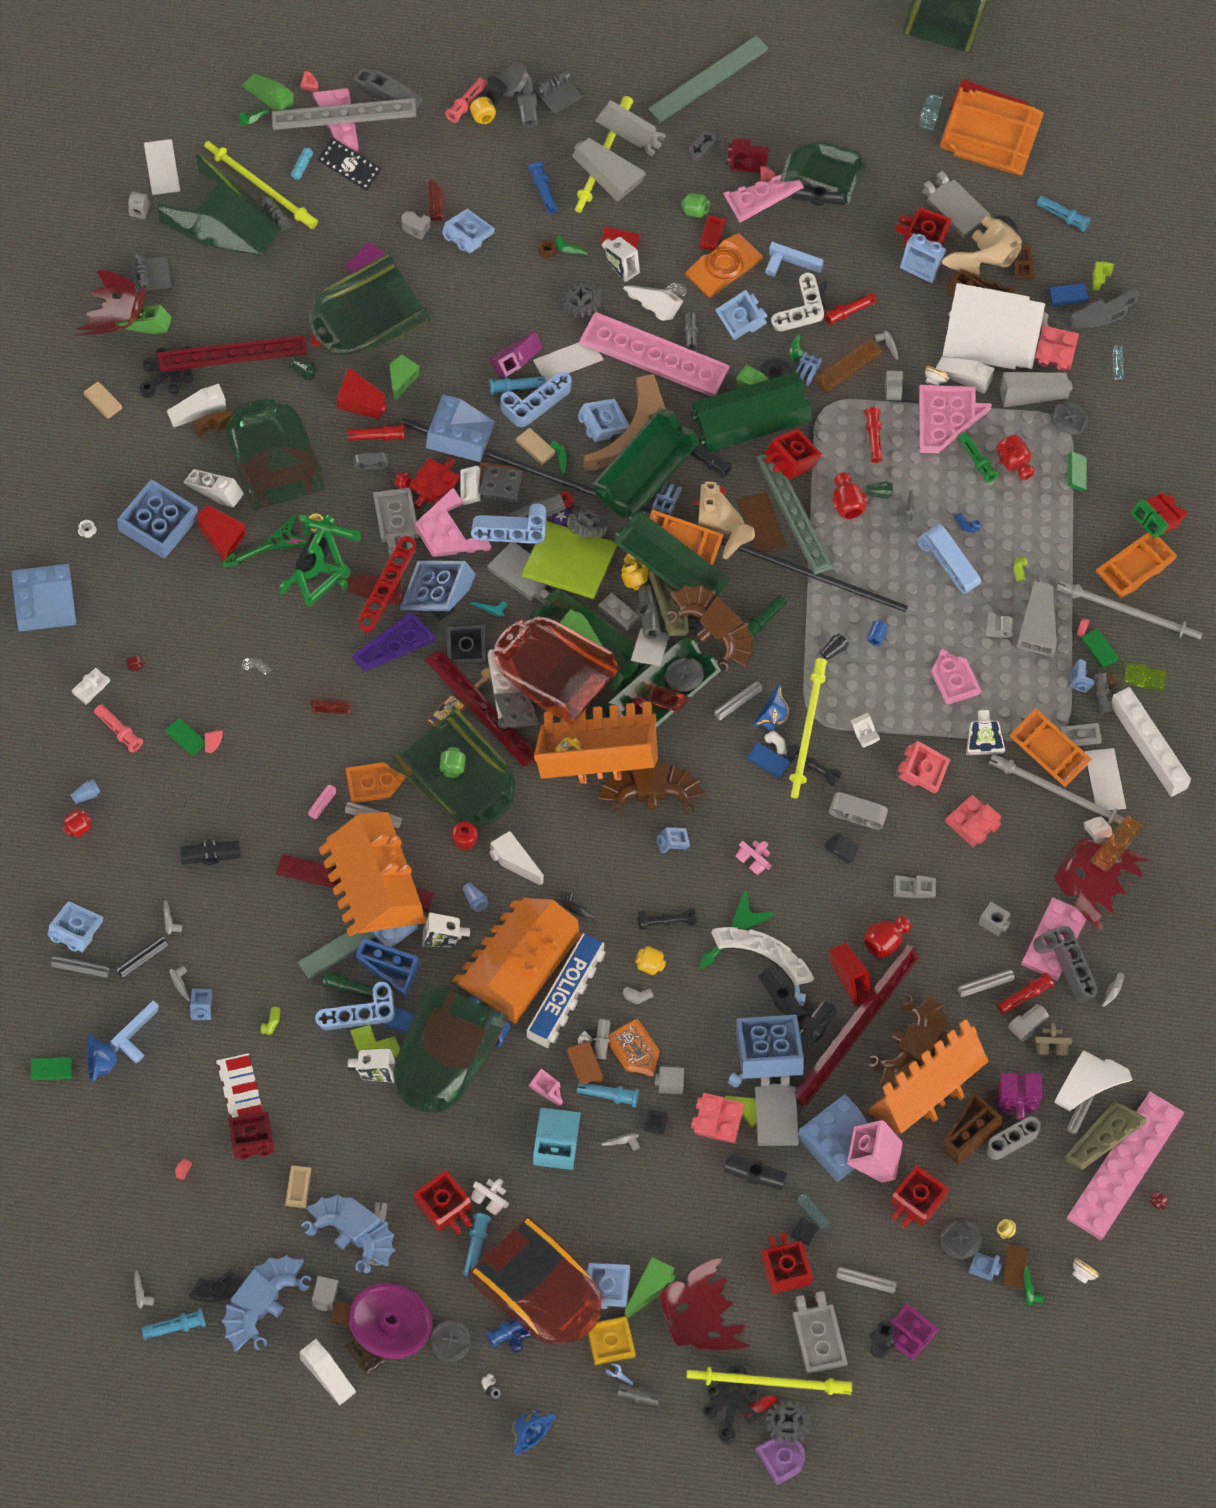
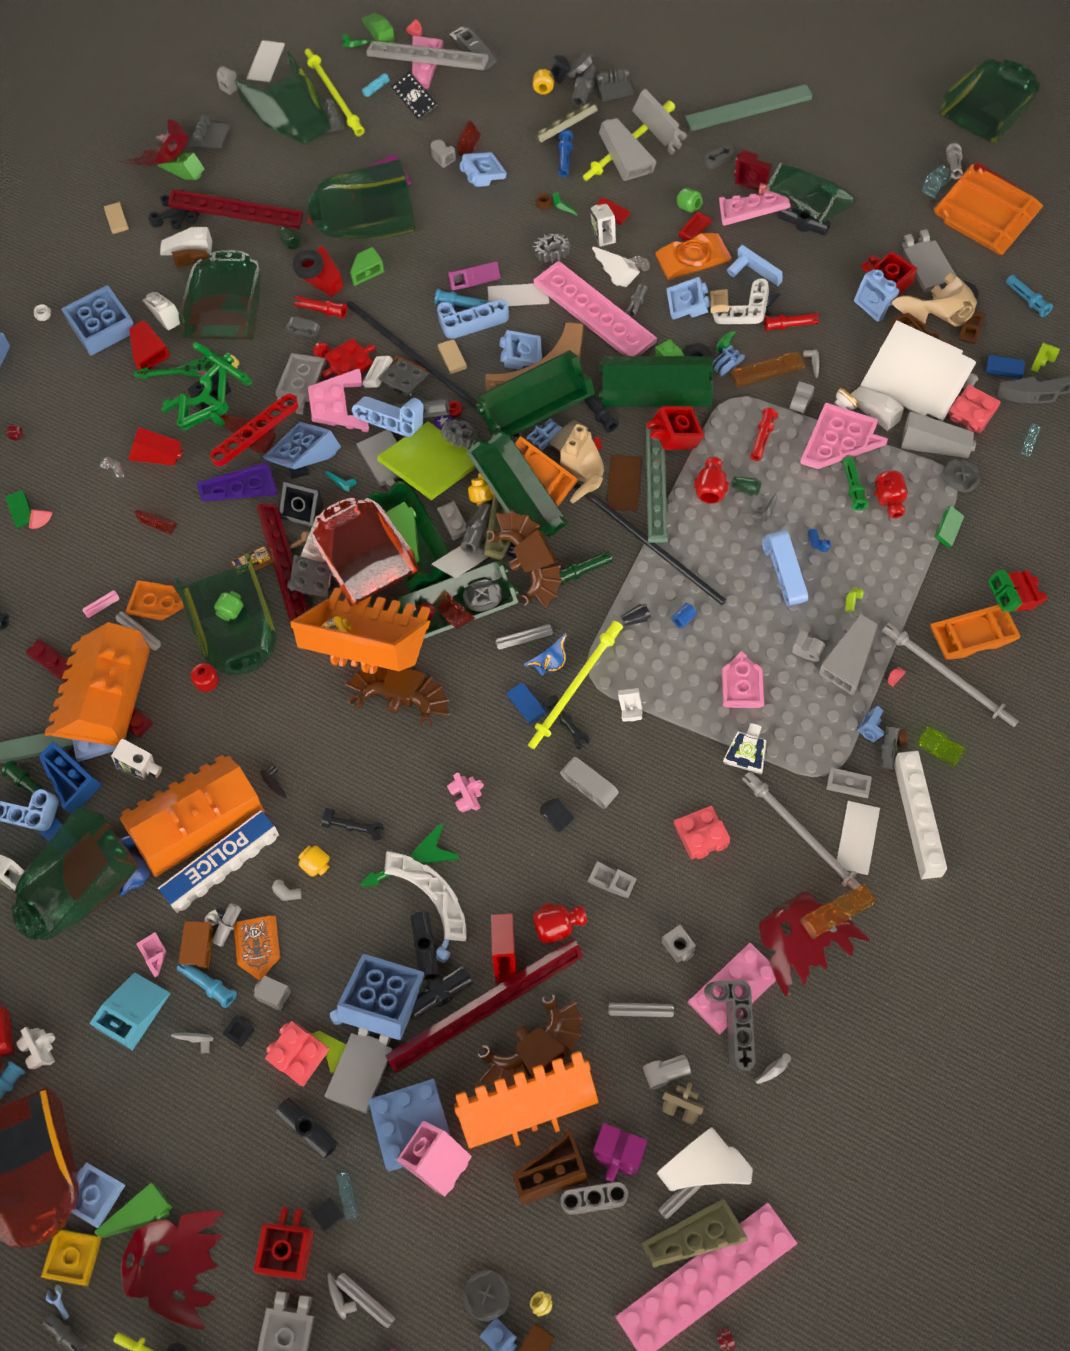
camera: 30 degrees right, 0 degrees up
lime tile [351,1024,402,1059] -> none
medium blue slope [426,395,495,462] -> none
coral pin [445,78,487,123] -> none
medium blue cone [462,883,488,912] -> none
white slope [489,831,544,885] -> none
green bar [550,441,567,475] -> none
medium blue bracket [657,827,690,853] -> none
white arm [765,731,787,757] -> none
red hinge [890,1165,949,1229] -> none
coral plate [898,741,950,794] -> none
red pin [996,972,1054,1015] -> none
orange slope [1009,708,1092,787] -> none
green tile [1081,628,1119,669] -> none
white bracket [1084,816,1113,844] -> none
none -> red slope [128,427,183,466]
none -> black tyre [292,250,324,279]
none -> light grey bar [328,1273,357,1319]
none -> wing [534,103,598,143]
none -> dark tan slope [548,420,589,452]
none -> tan tile [710,289,729,313]
none -> light grey pin [946,143,963,179]

